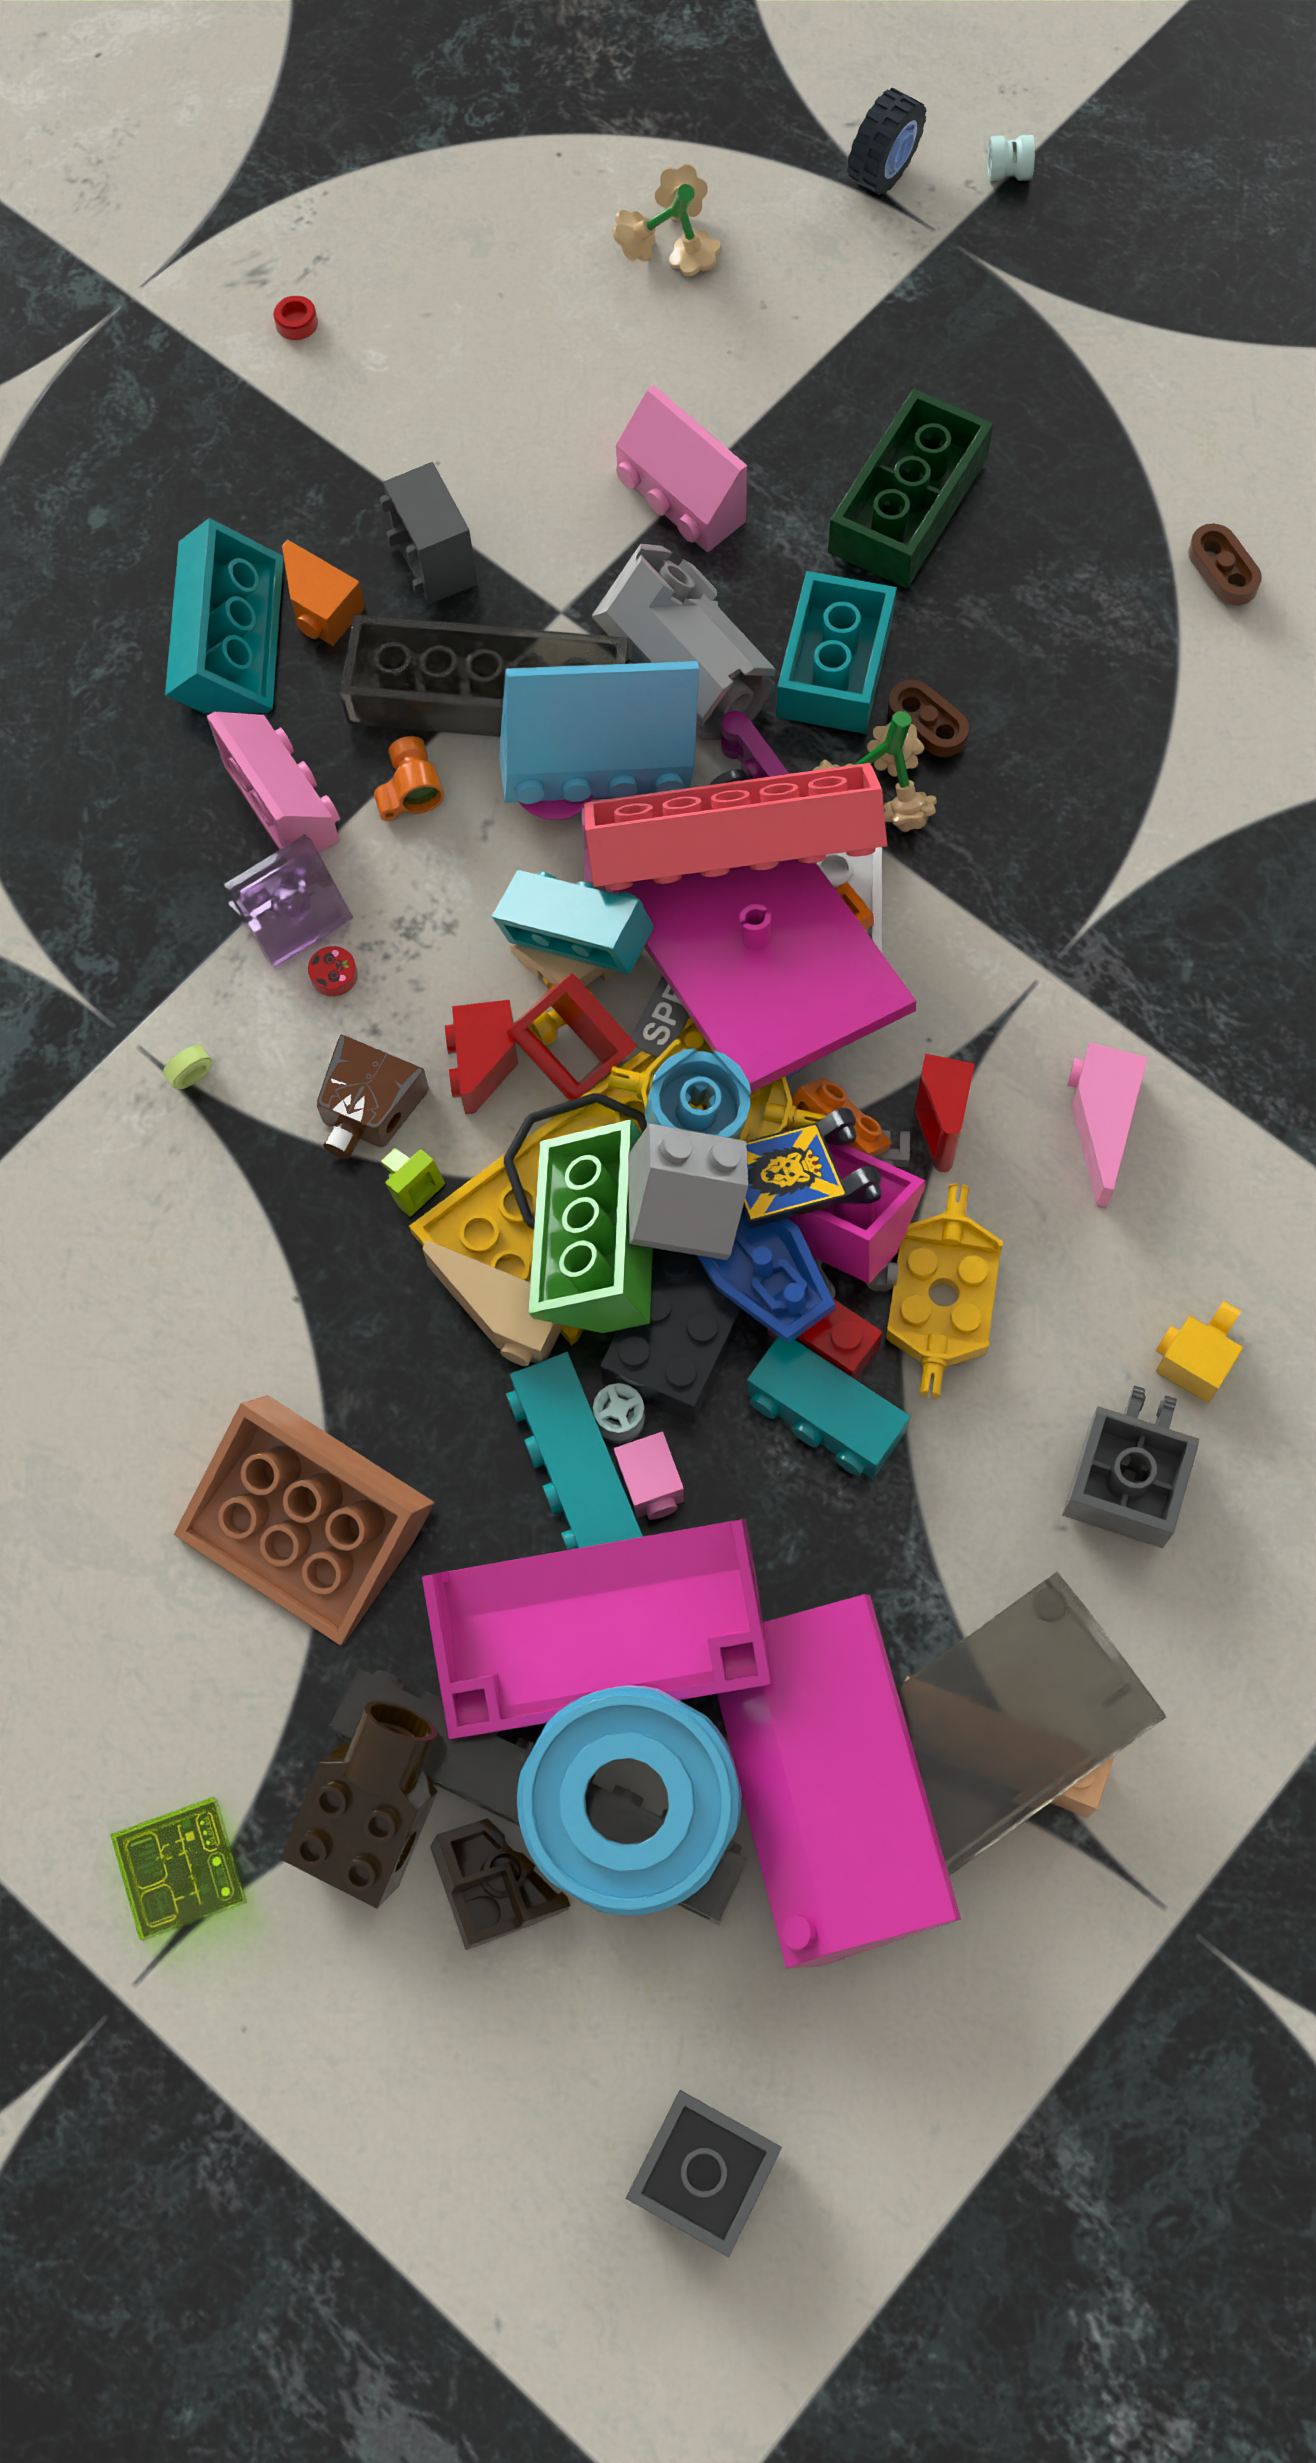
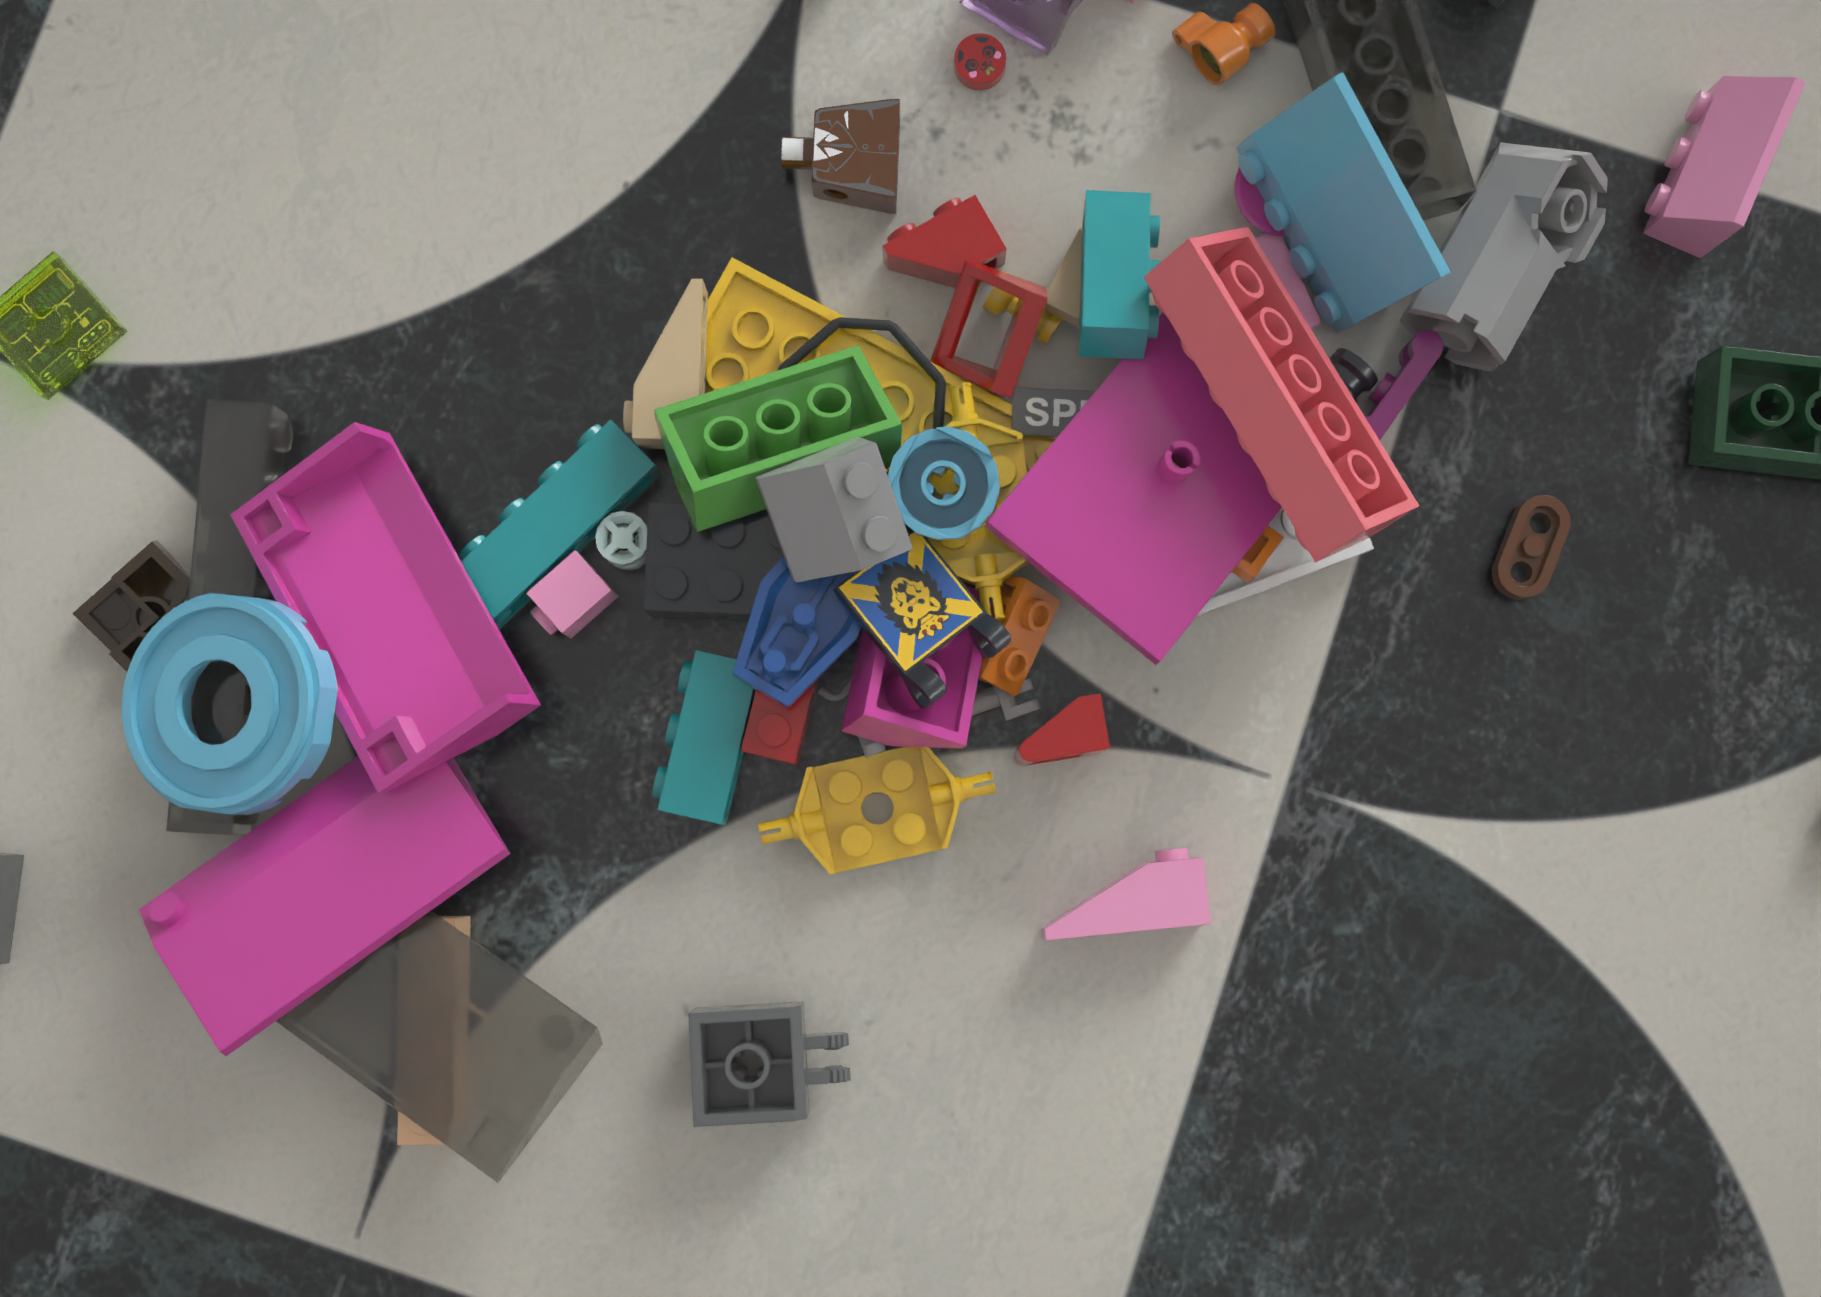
camera: 65 degrees right, 15 degrees up
nougat slope [173,1395,435,1646] -> none
dark brown brick [280,1701,438,1909] -> none
lime tile [381,1148,445,1217] -> none
teal brick [776,571,897,734] -> none
tan plant [813,711,937,832] -> none
yellow brick [1155,1300,1244,1404] -> none

